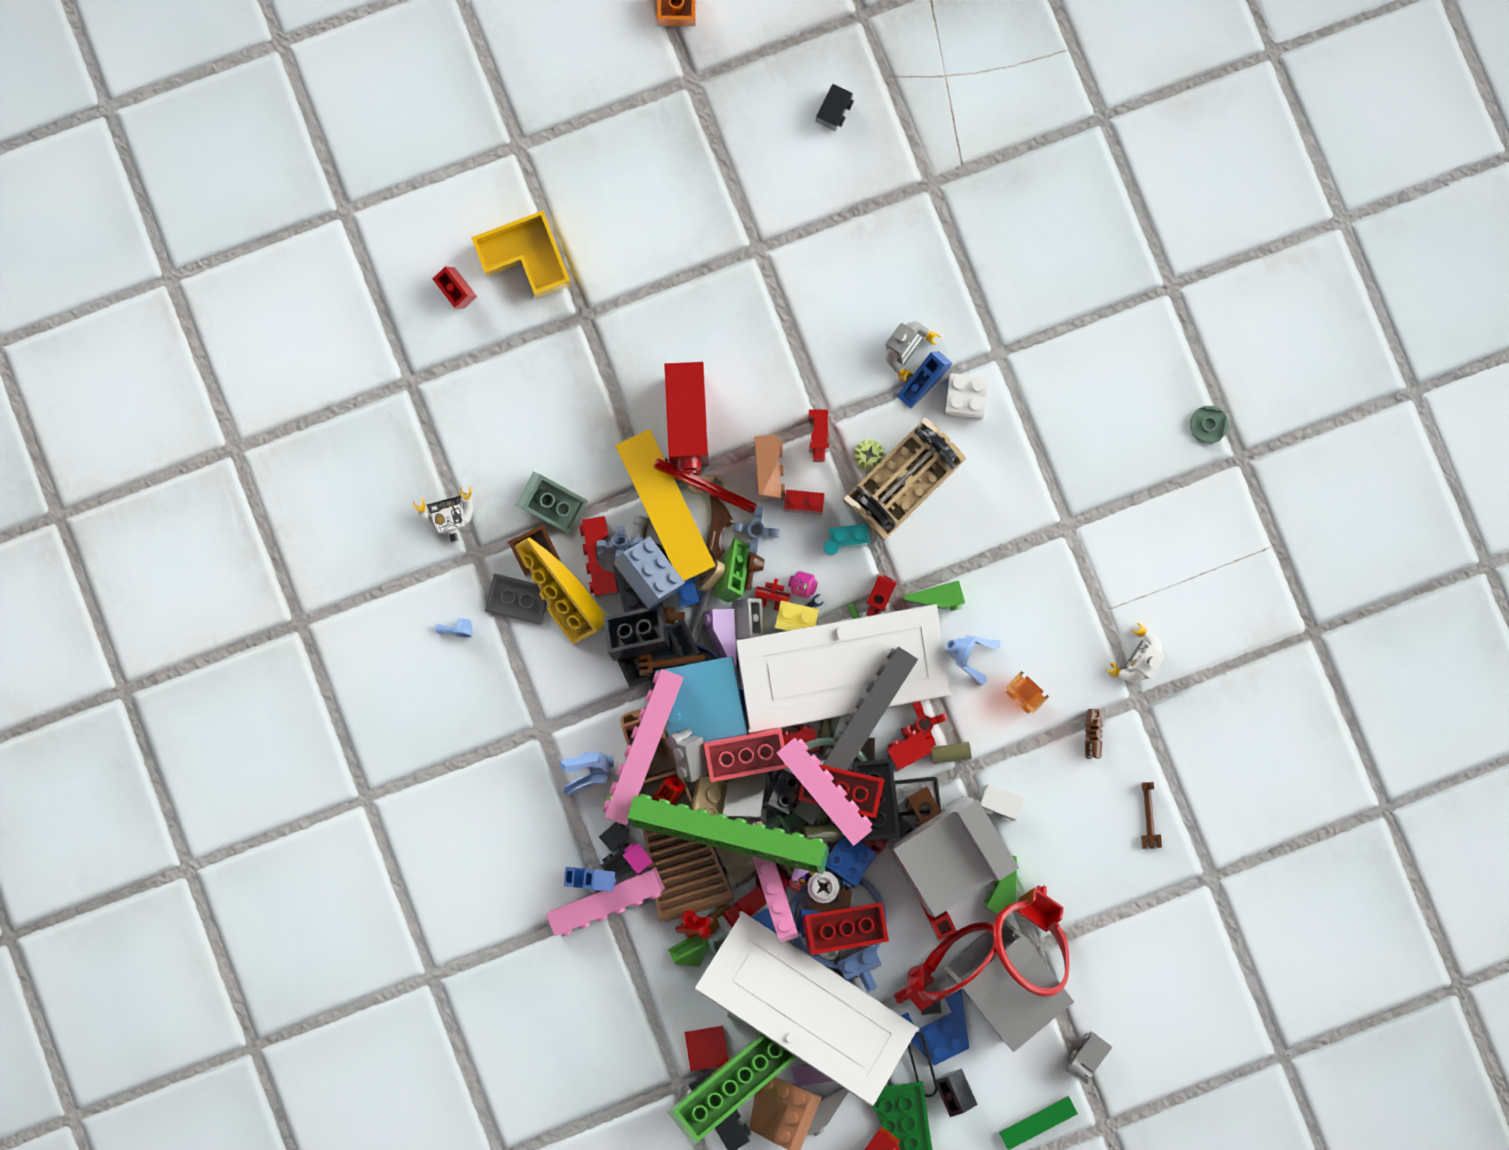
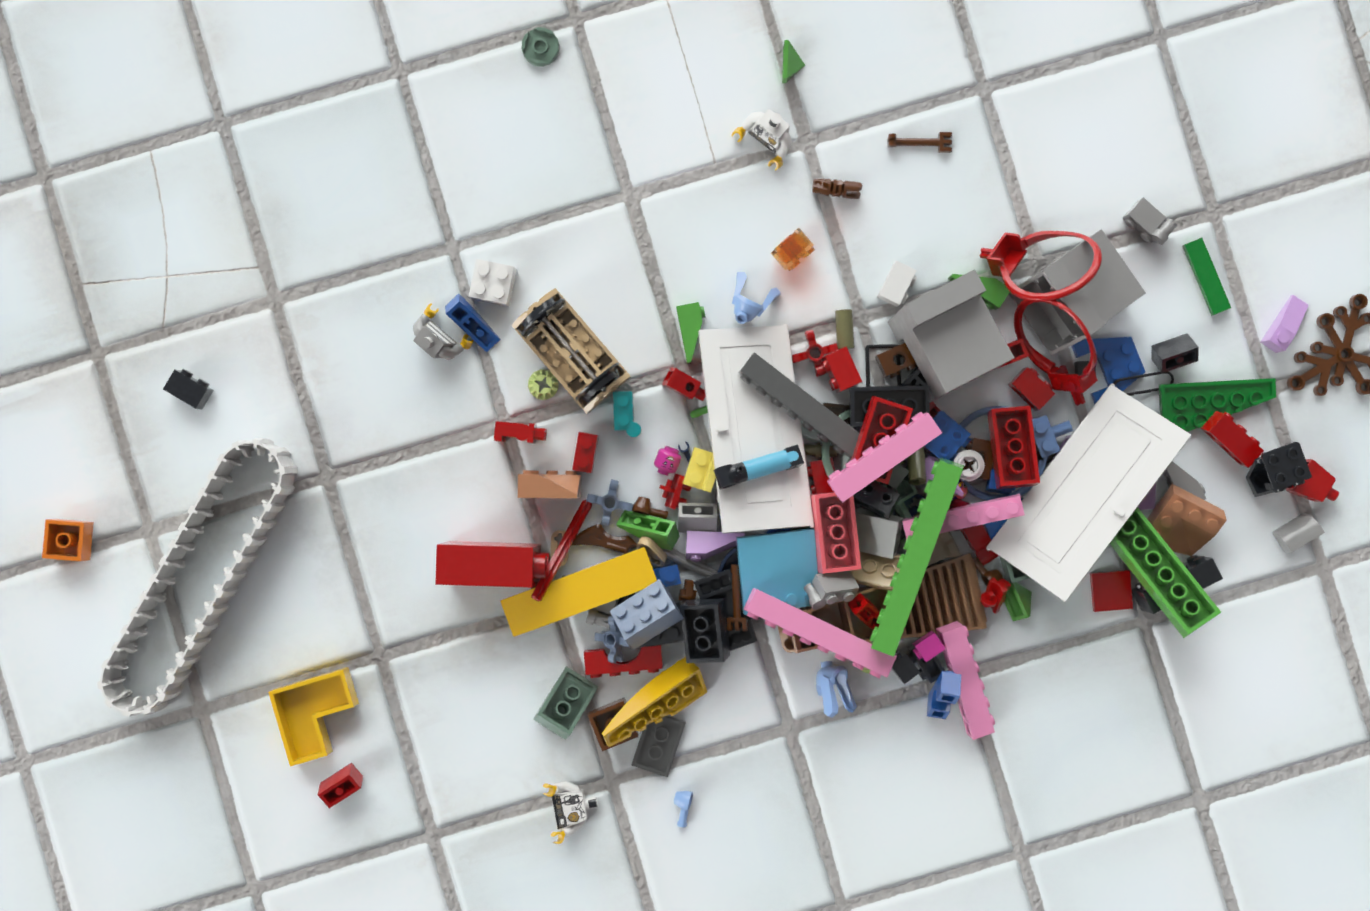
camera: 85 degrees left, 5 degrees up
none -> white piece [97,437,298,717]
none -> piece [713,445,804,489]
none -> bright green slope [782,40,805,83]
none -> red brick [1008,367,1055,411]

